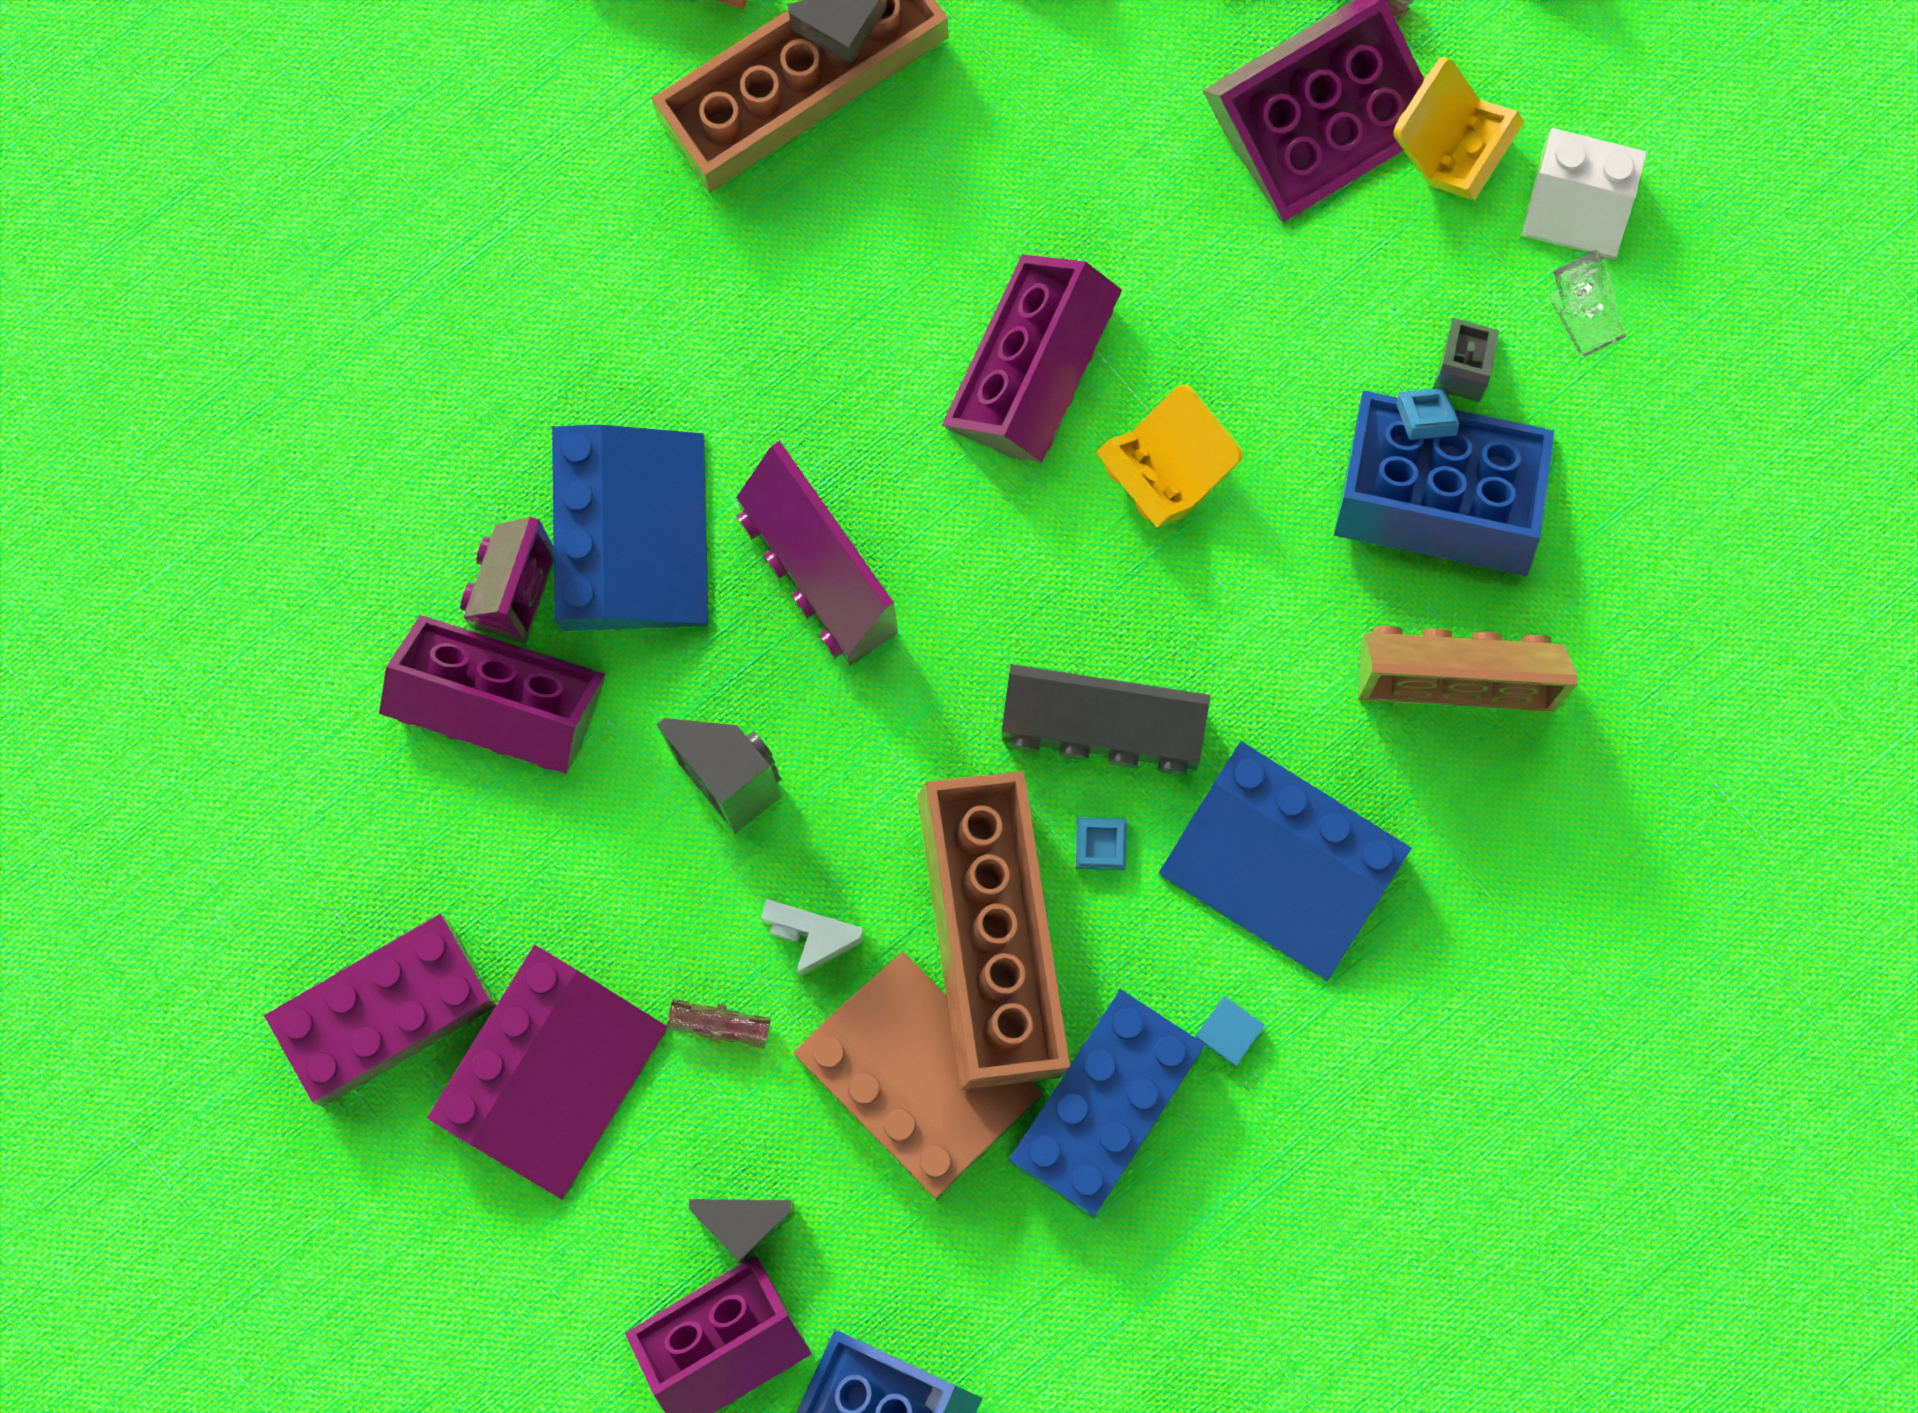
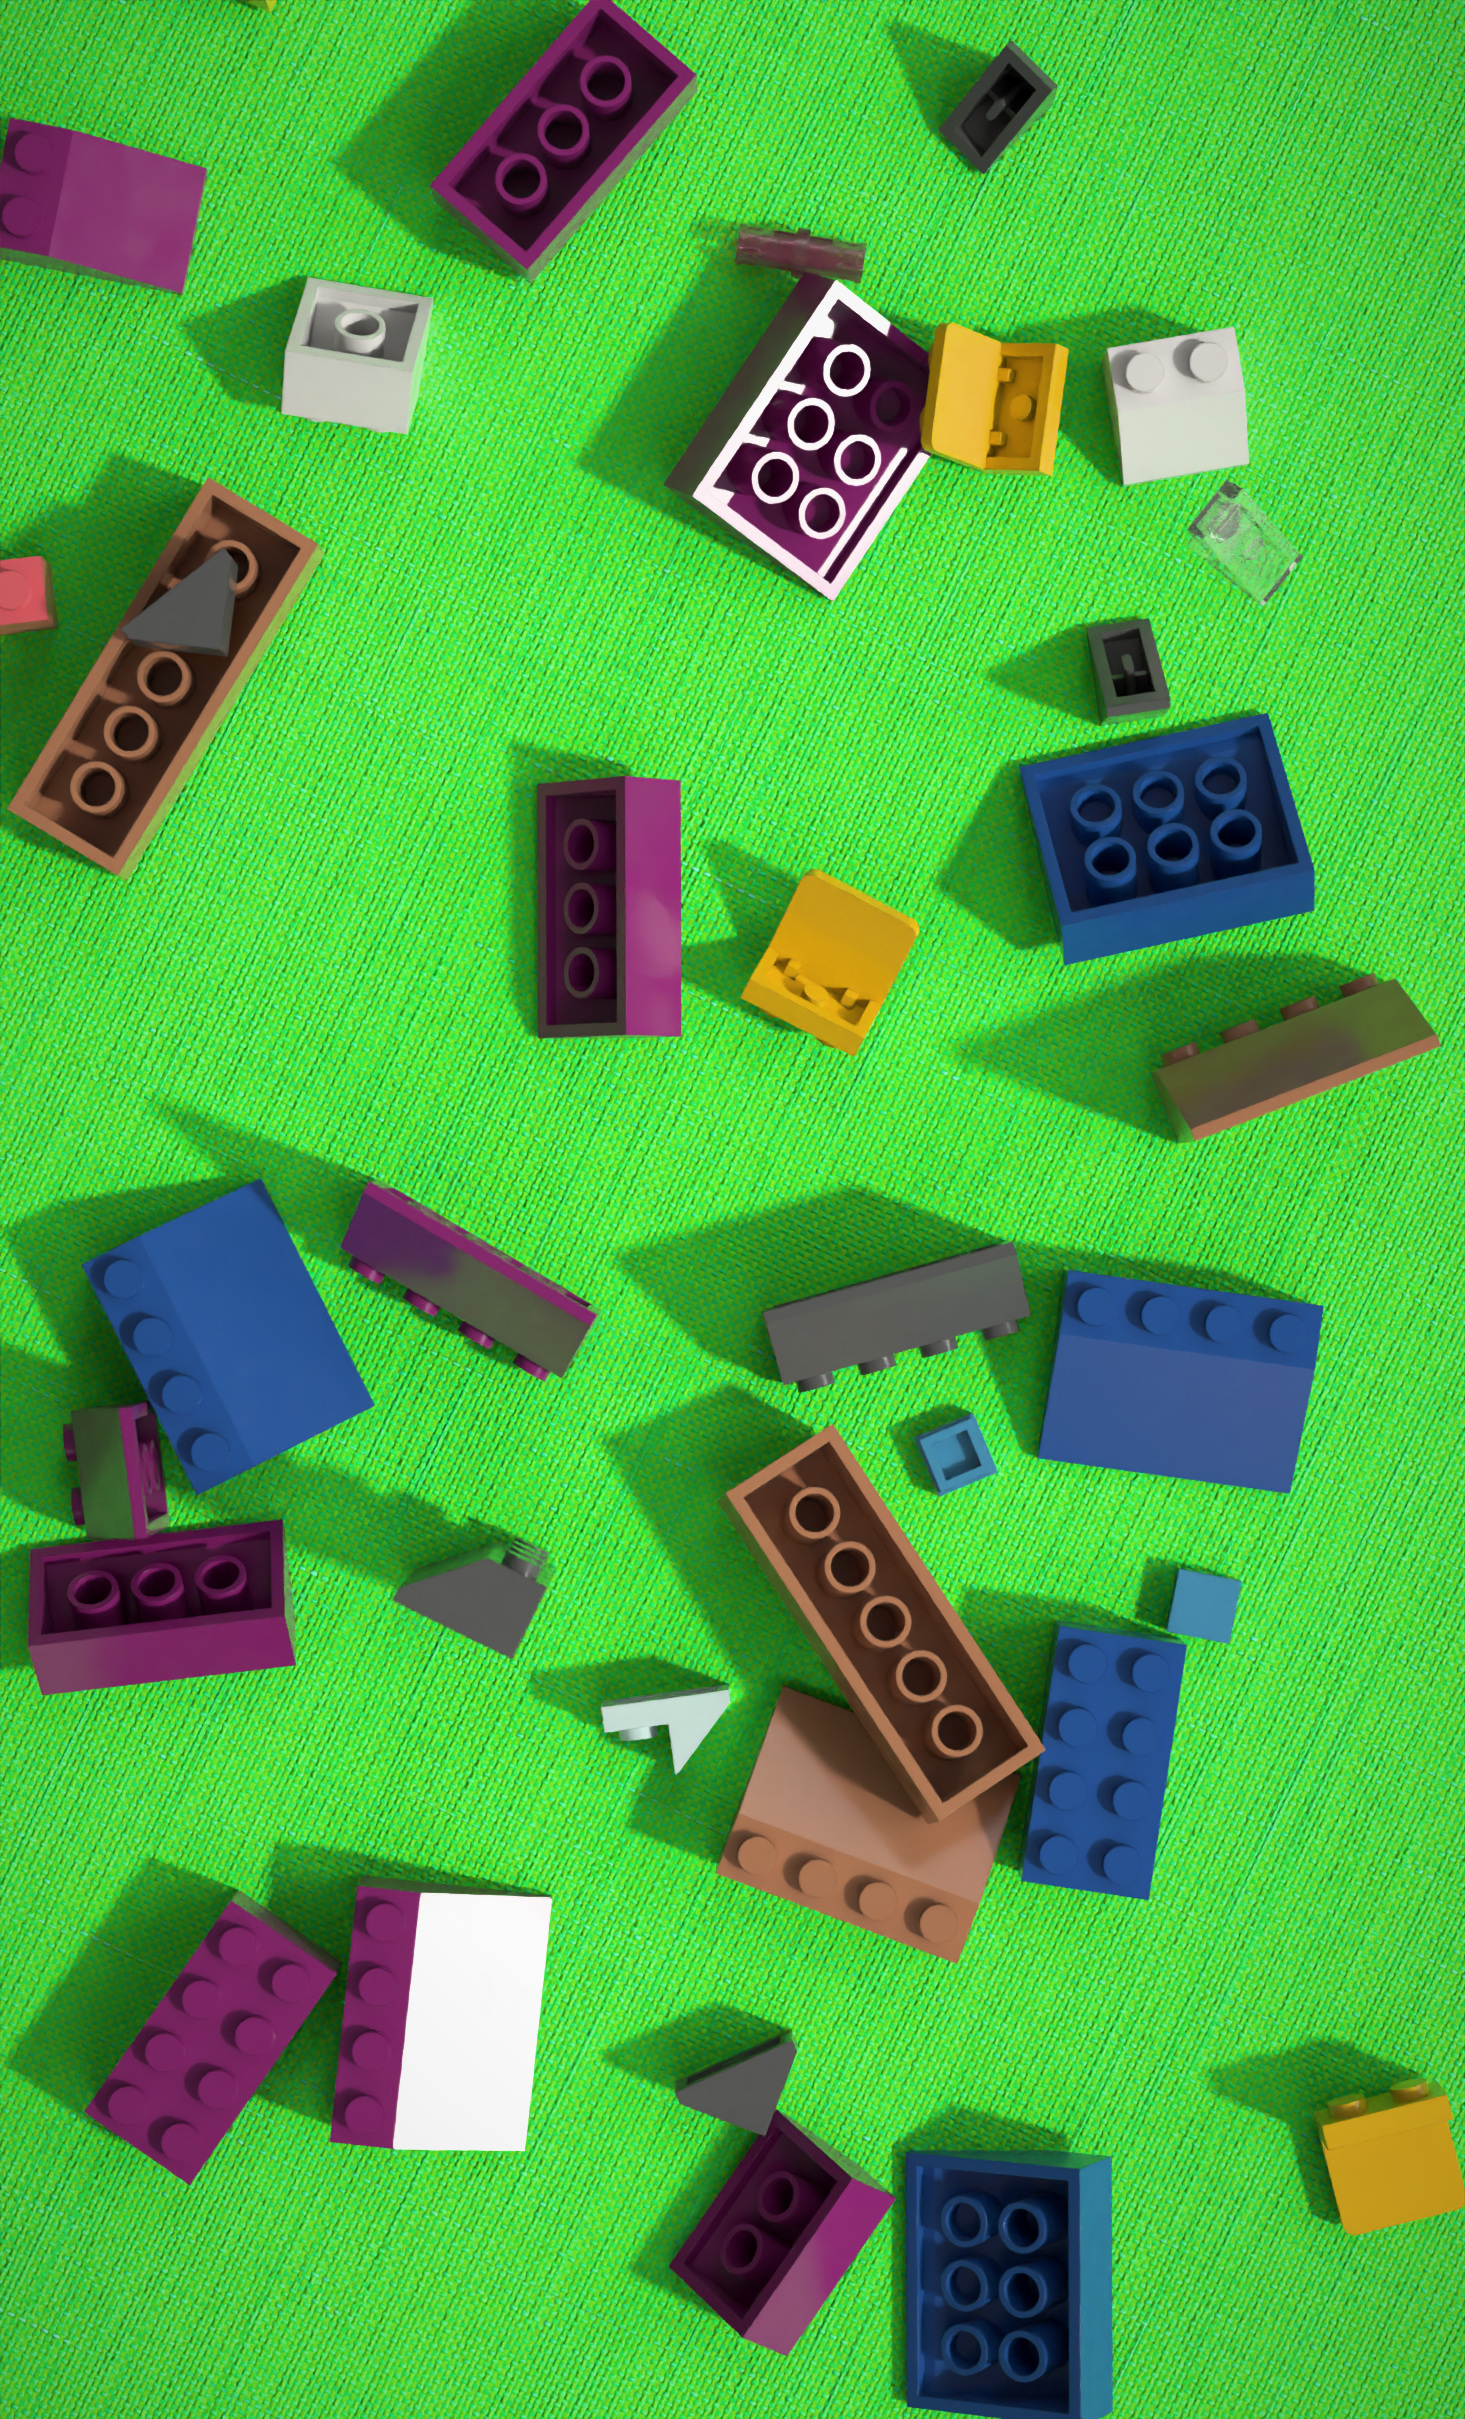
camera: 25 degrees left, 10 degrees up
pin [666,998,771,1049] -> none
dark azure tile [1396,388,1459,440] -> none

